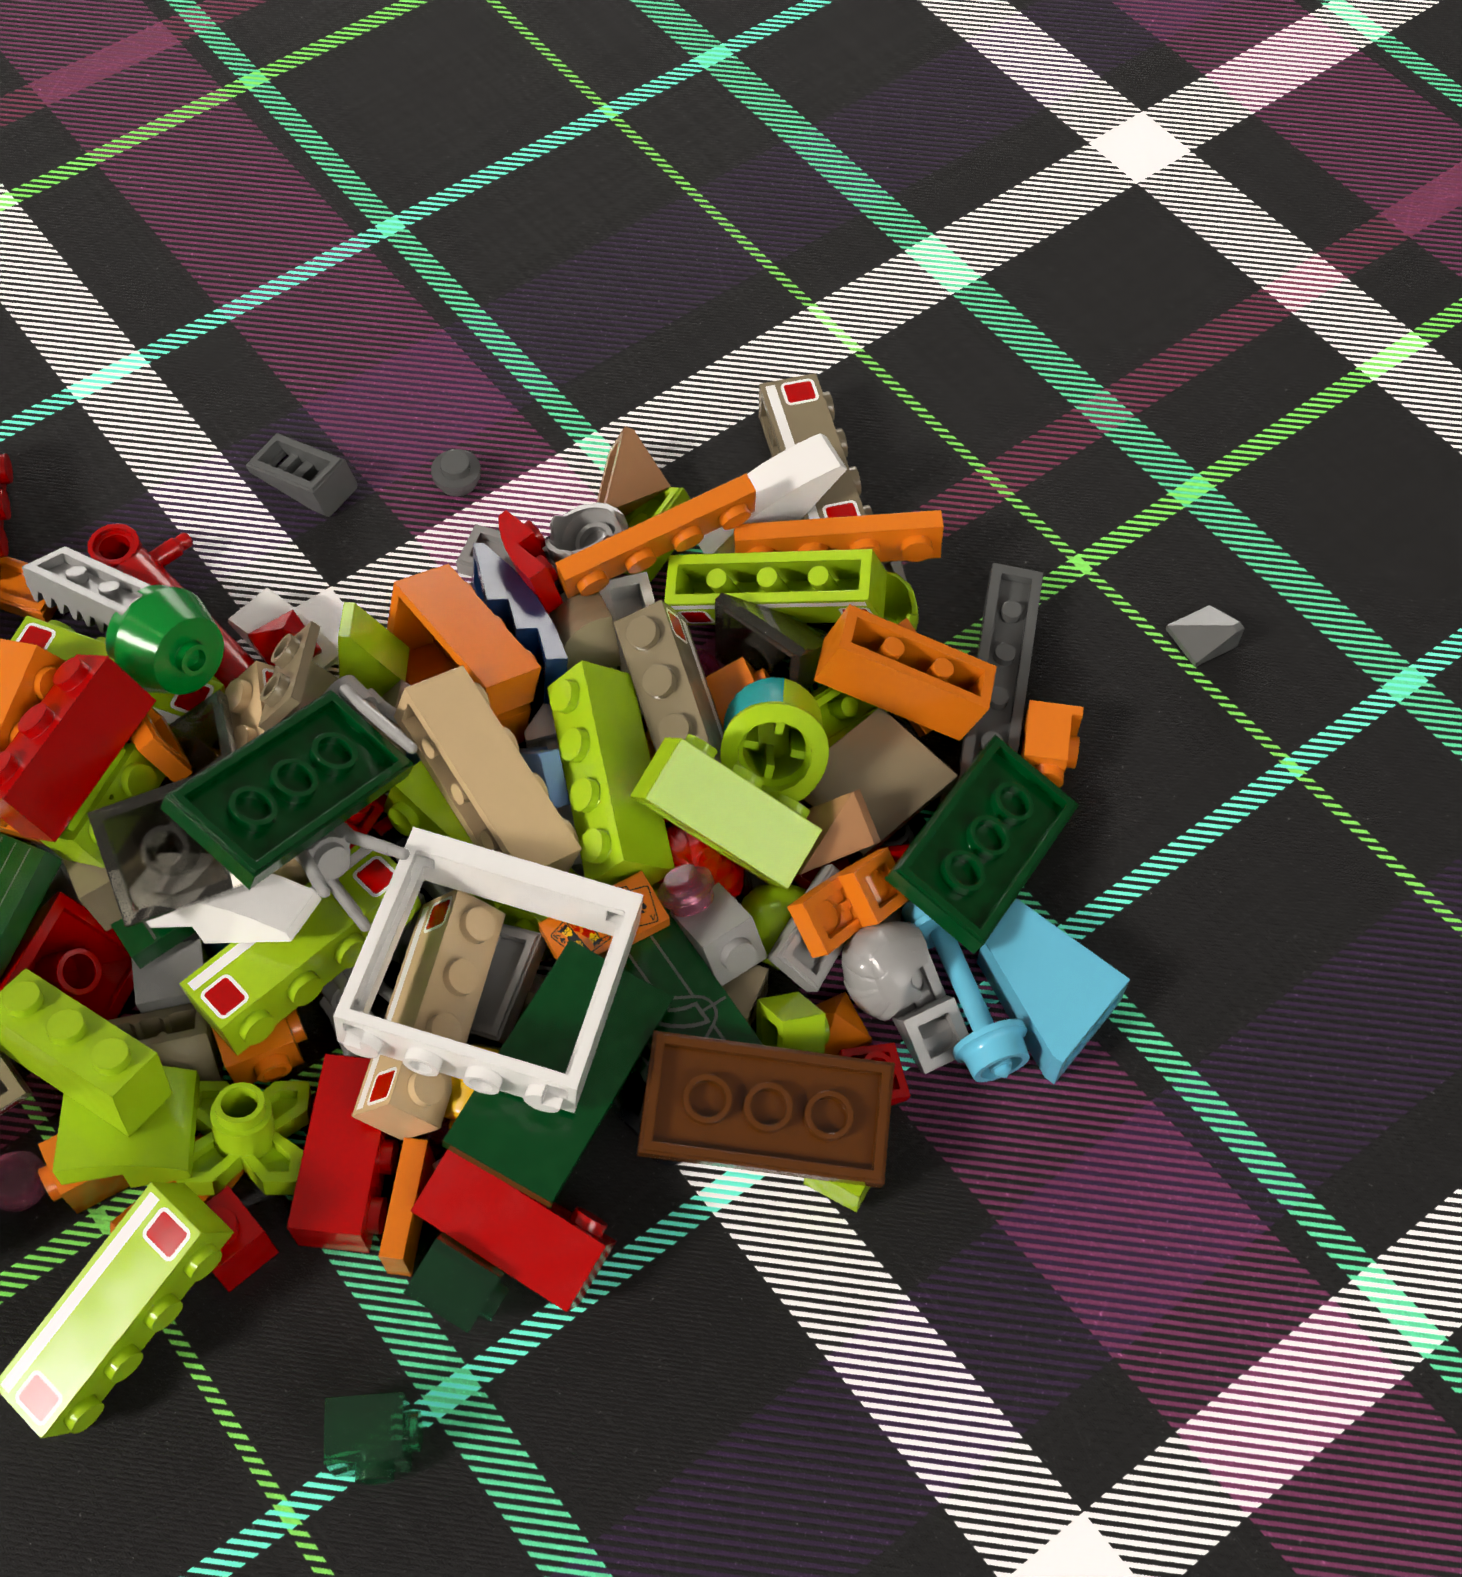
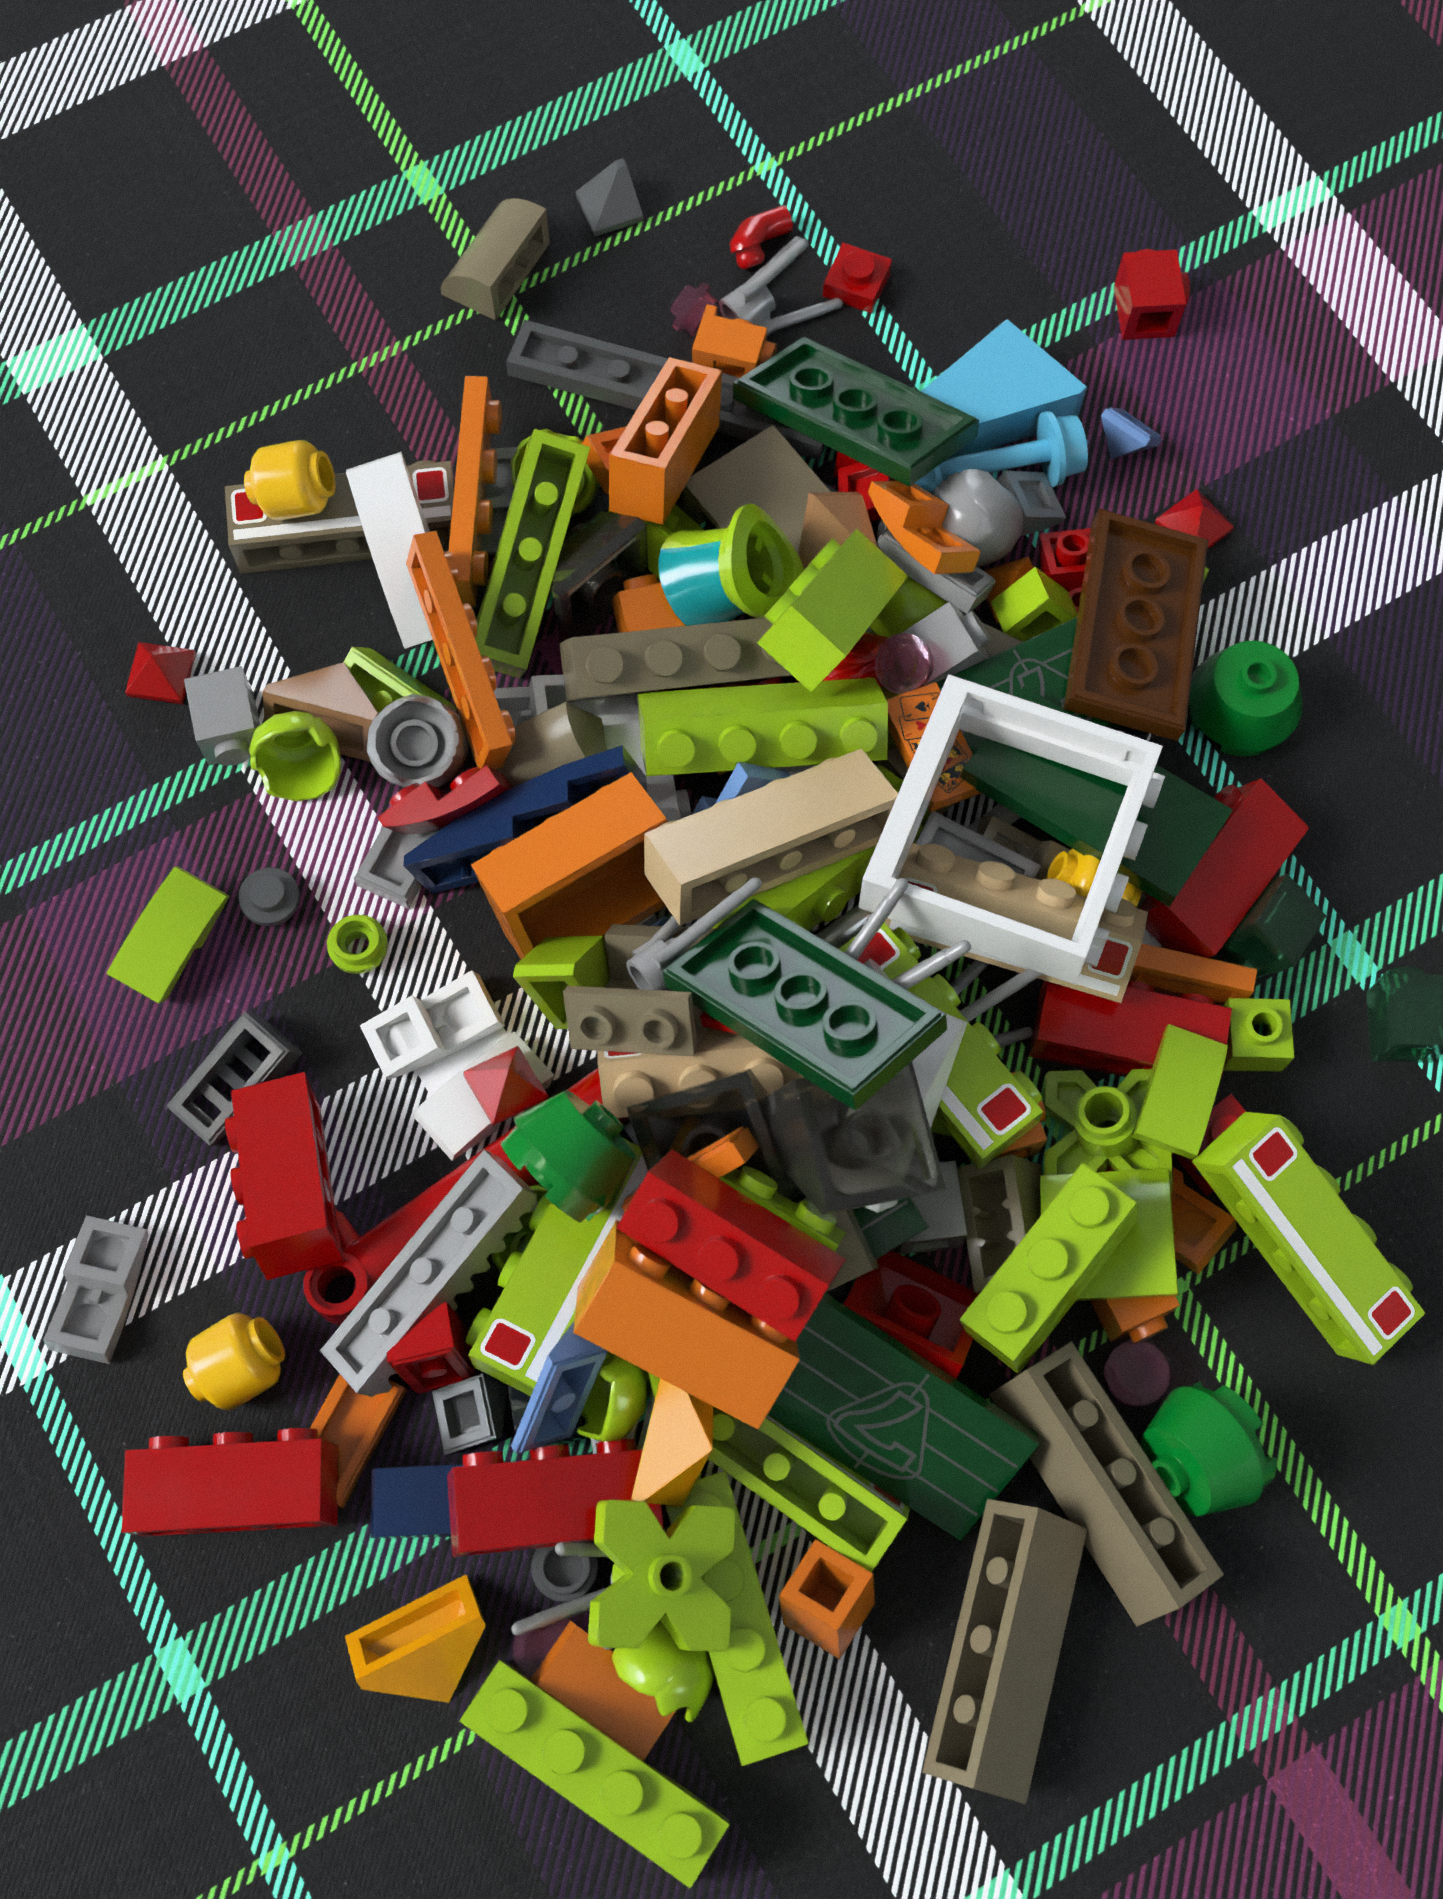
camera: 85 degrees left, 10 degrees up
none -> light grey slope [43,1215,149,1364]
none -> lime slope [106,866,230,1004]
none -> red slope [125,642,196,704]
none -> yellow head [183,1312,285,1411]
none -> light grey brick [184,666,260,766]
none -> red brick [225,1072,343,1280]
none -> yellow head [244,440,336,521]
none -> lime hair [249,711,341,801]
none -> lime plate [327,914,388,974]
none -> white slope [360,970,505,1080]
none -> red slope [386,1302,477,1394]
none -> dark tan brick [441,198,550,321]
none -> clear pink plate [670,282,718,336]
none -> light grey plant [719,236,843,336]
none -> red arm [730,205,793,269]
none -> red plate [822,242,892,314]
none -> medium blue slope [1101,407,1162,459]
none -> red brick [1113,249,1190,340]
none -> lime slope [1132,1024,1228,1160]
none -> red slope [1155,489,1234,550]
none -> green cone [1188,641,1302,756]
none -> lime plate [1223,998,1294,1072]

